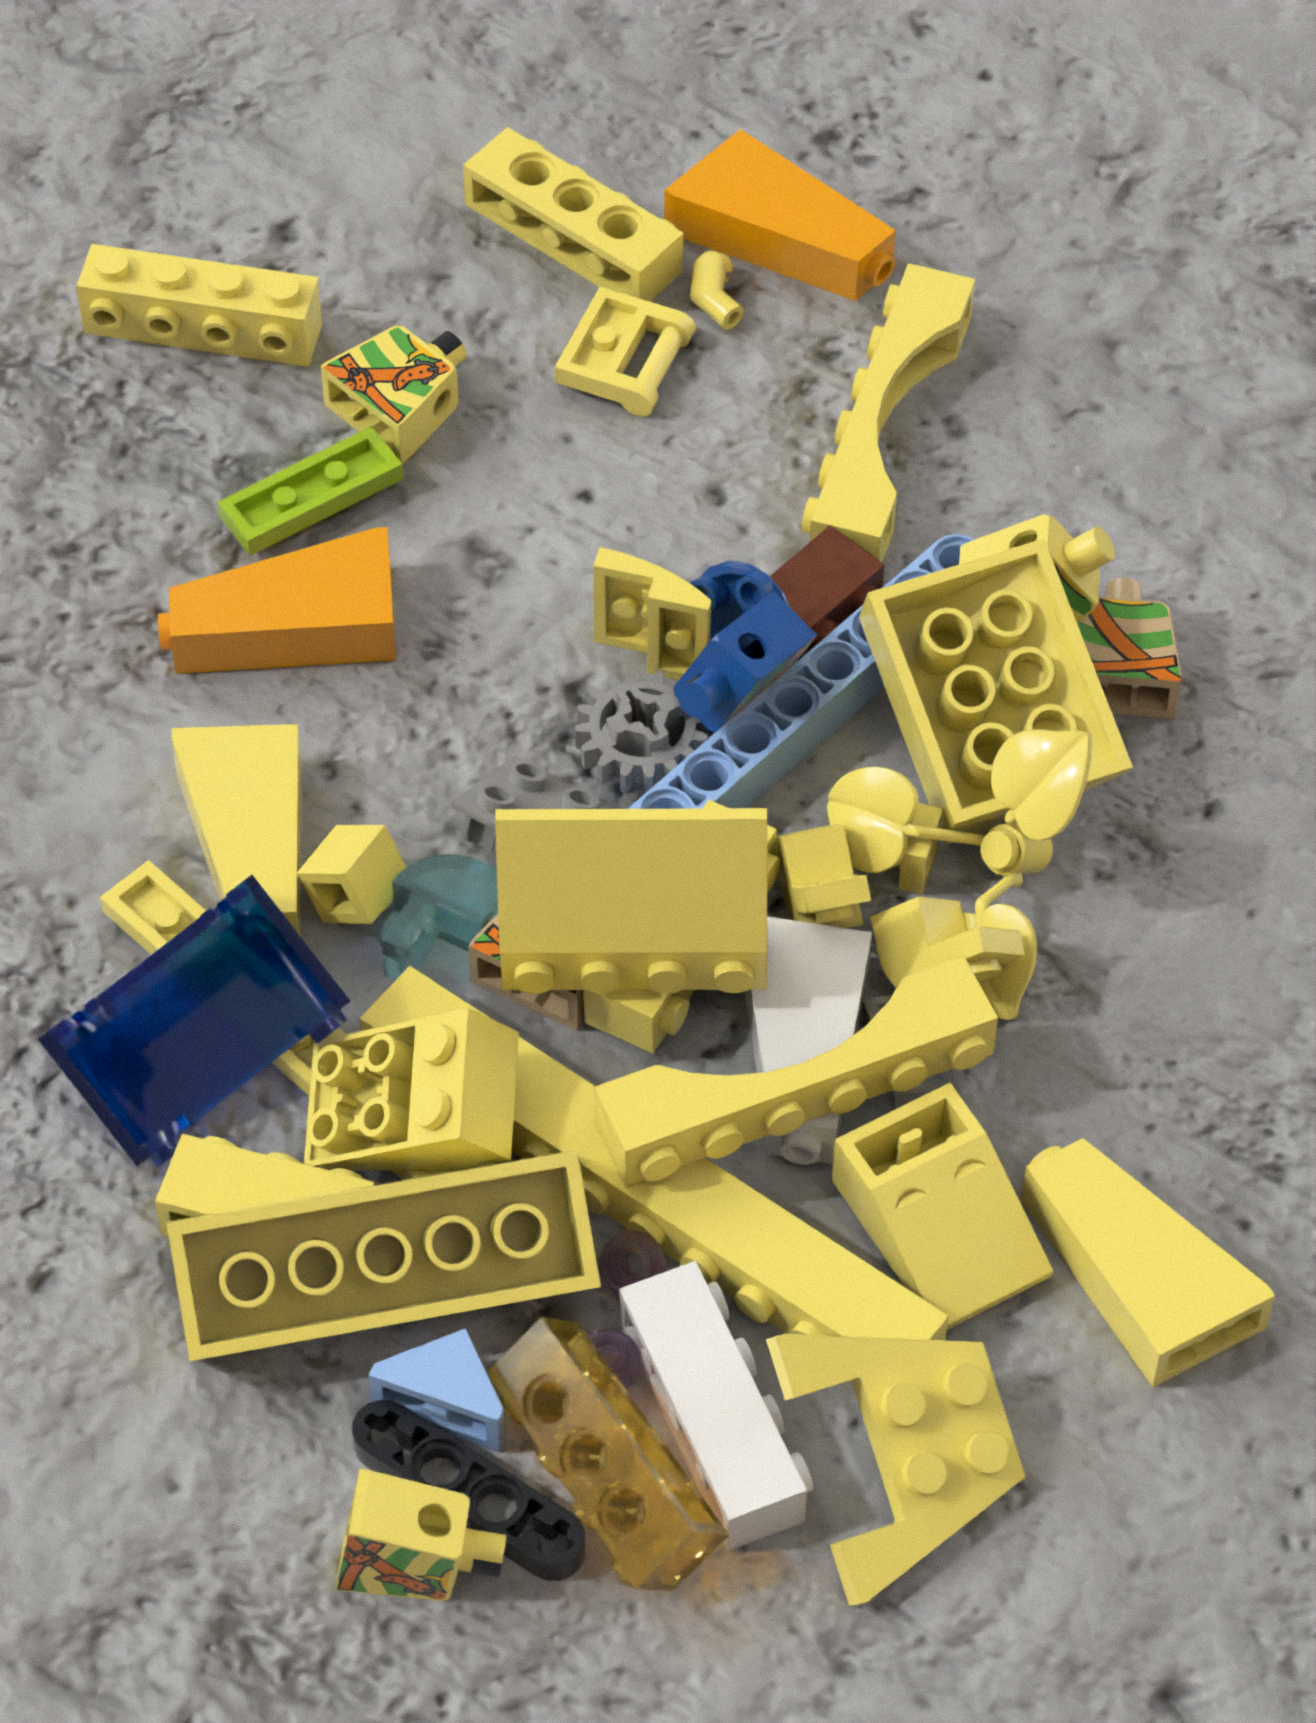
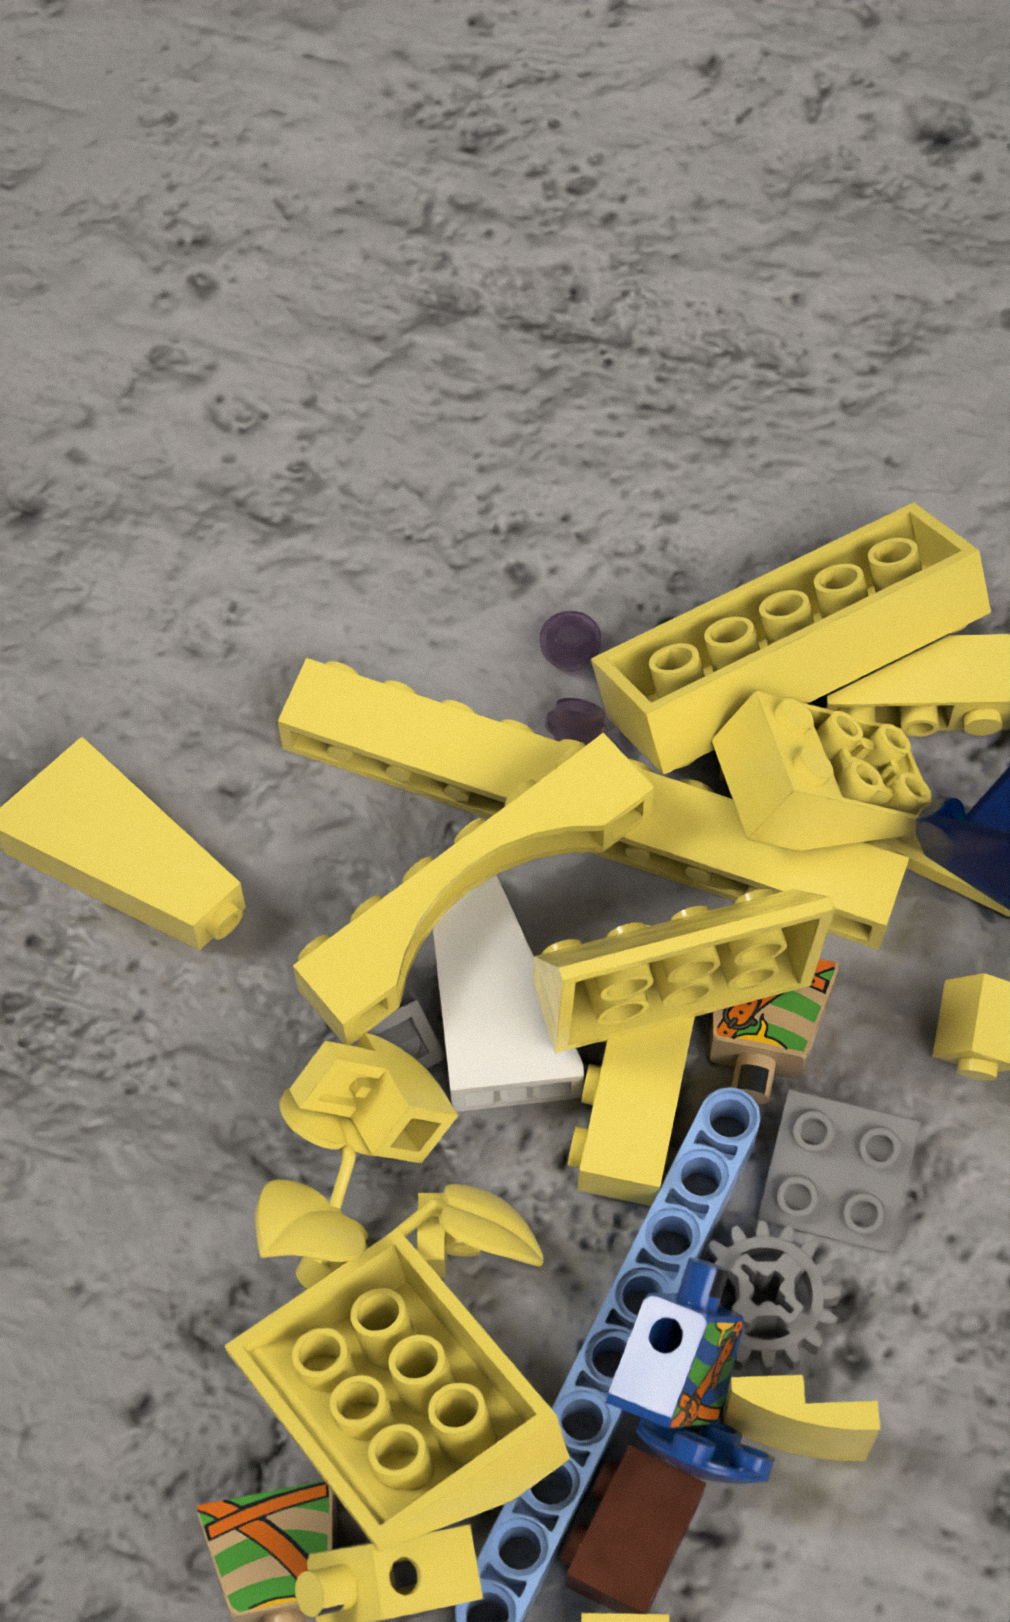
camera: 165 degrees right, 10 degrees up
light yellow torso [335,1468,506,1601] -> none
black beam [352,1400,586,1581] -> none
light blue slope [369,1329,505,1453] -> none
clear light blue brick [378,854,498,980] -> none
clear yellow brick [487,1317,730,1591] -> none
white brick [619,1261,813,1552] -> none
light yellow wing [766,1334,1026,1606] -> none
light yellow brick [776,824,871,928] -> none
light yellow slope [832,1083,1054,1330] -> none

